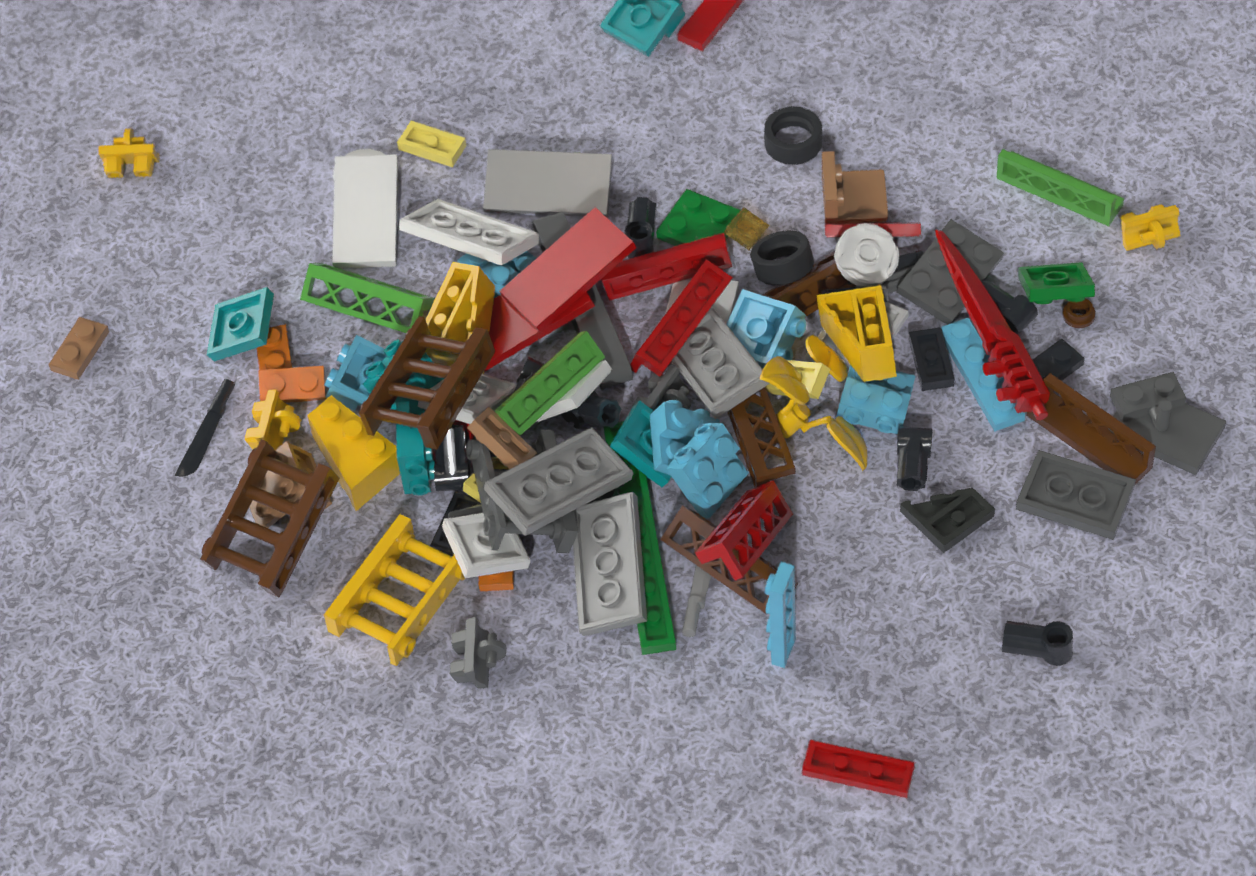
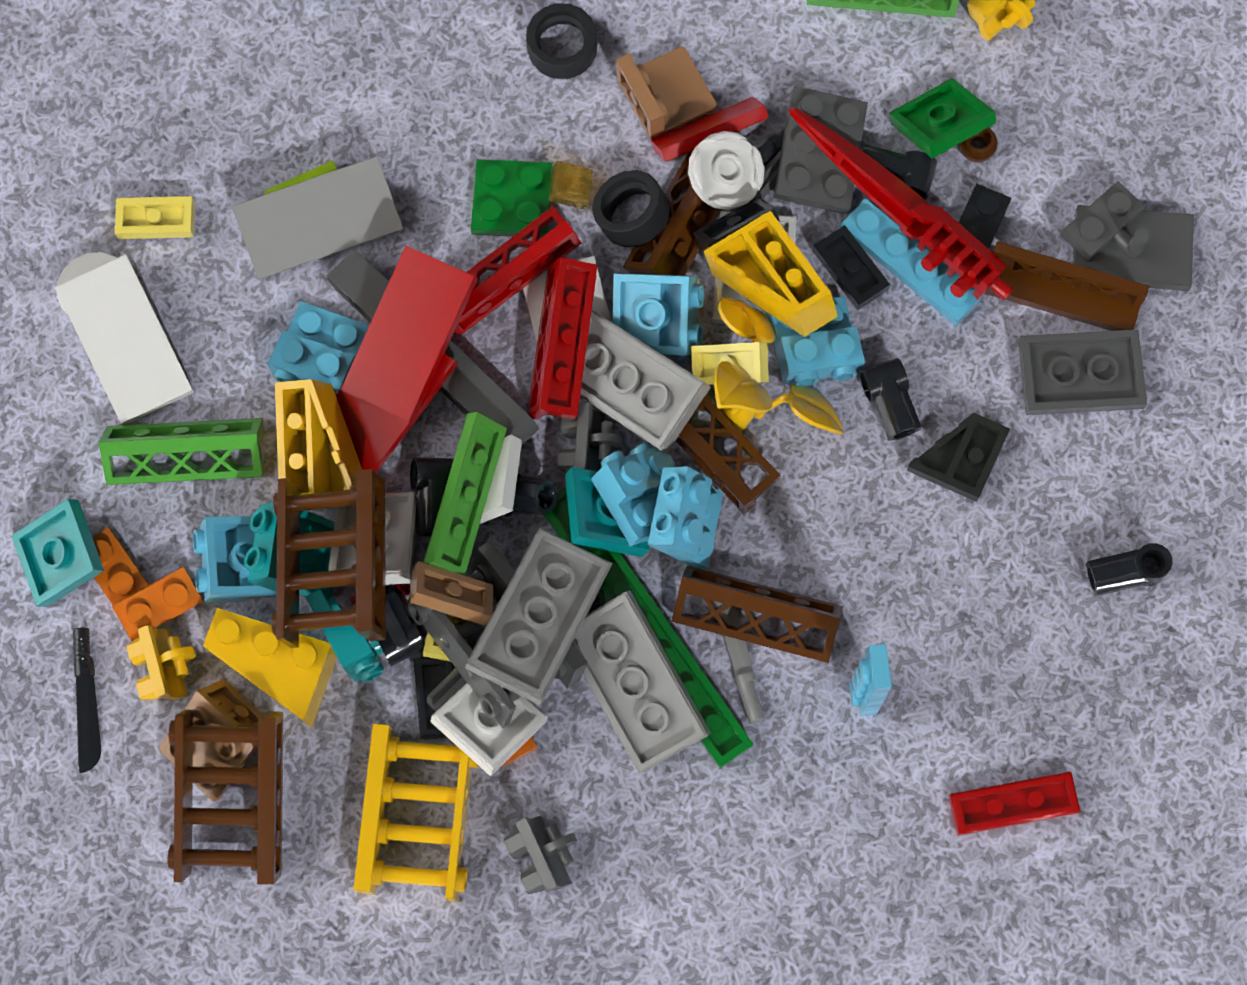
camera: 25 degrees left, 20 degrees up
white tile [399,199,539,266] -> none
black piece [625,197,657,259] -> none
red fence [695,480,793,580] -> none

